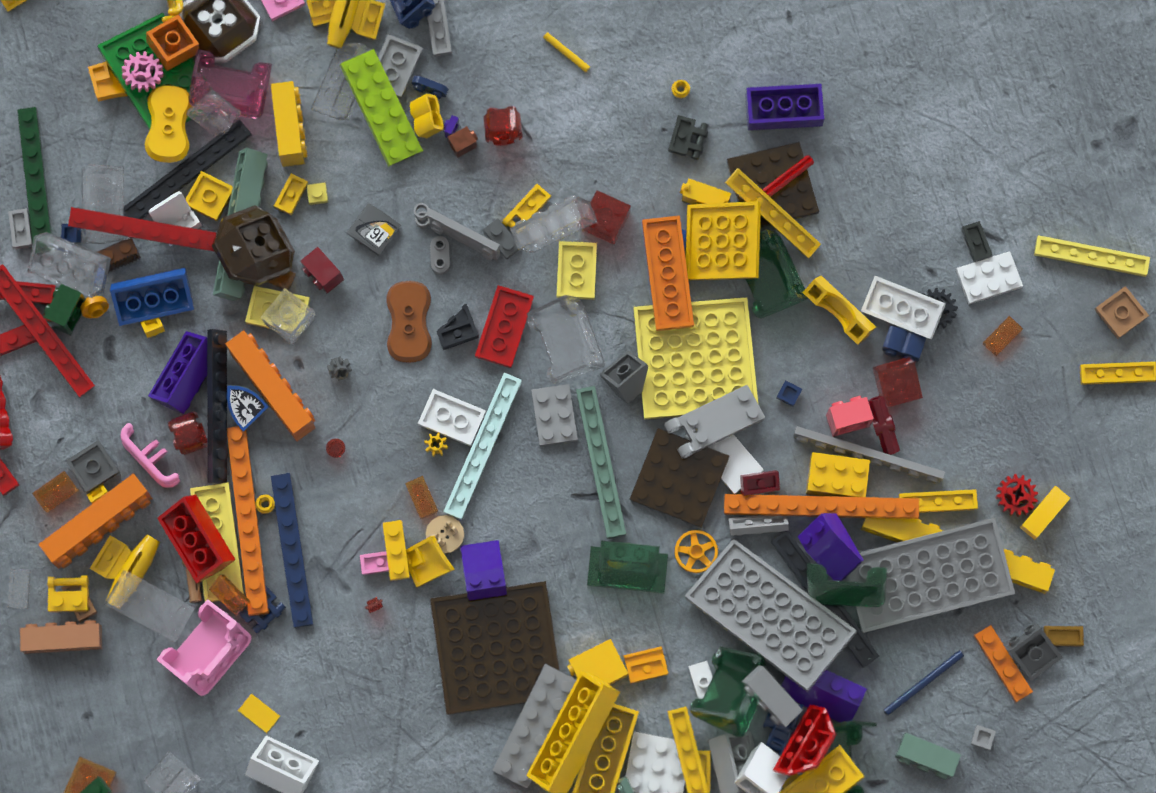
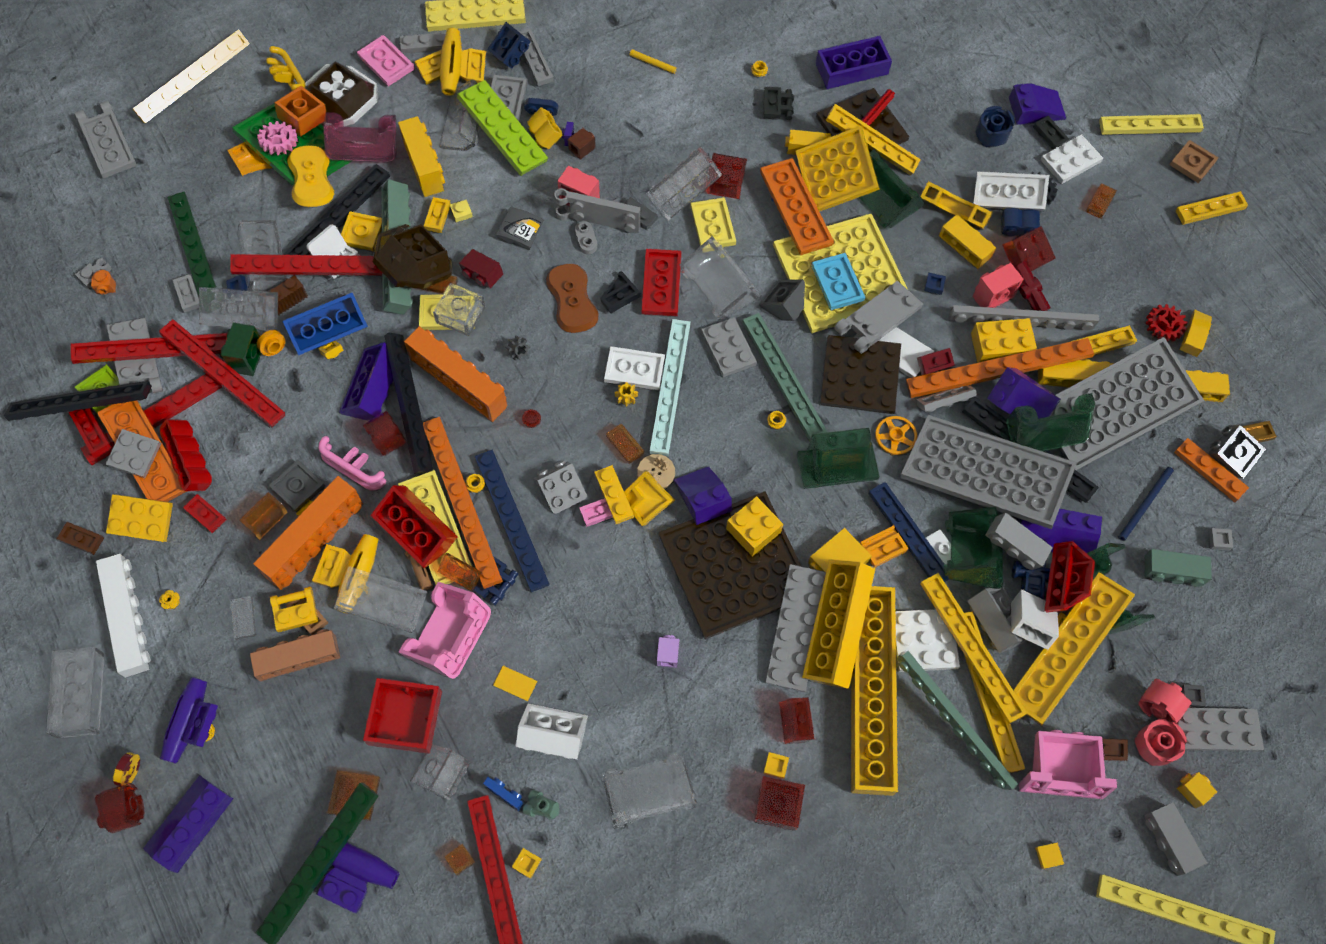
camera: 15 degrees left, 10 degrees down
clear plate [187,89,241,137] -> none
shield [227,385,270,432] -> none
clear red plate [364,597,384,613] -> none
clear red brick [483,106,523,146] -> none
yellow plate [502,184,551,235] -> none
none -> red container [363,678,442,754]
none -> light grey bracket [533,460,587,514]
none -> coral brick [557,166,600,206]
none -> lavender brick [657,635,679,668]
none -> yellow brick [726,496,784,556]
none -> yellow plate [767,411,786,429]
none -> medium azure plate [811,253,865,311]
none -> dark blue plate [868,482,953,582]
none -> yellow brick [939,214,996,269]
none -> dark blue brick [976,106,1015,147]
none -> dark purple slope [1009,83,1066,125]

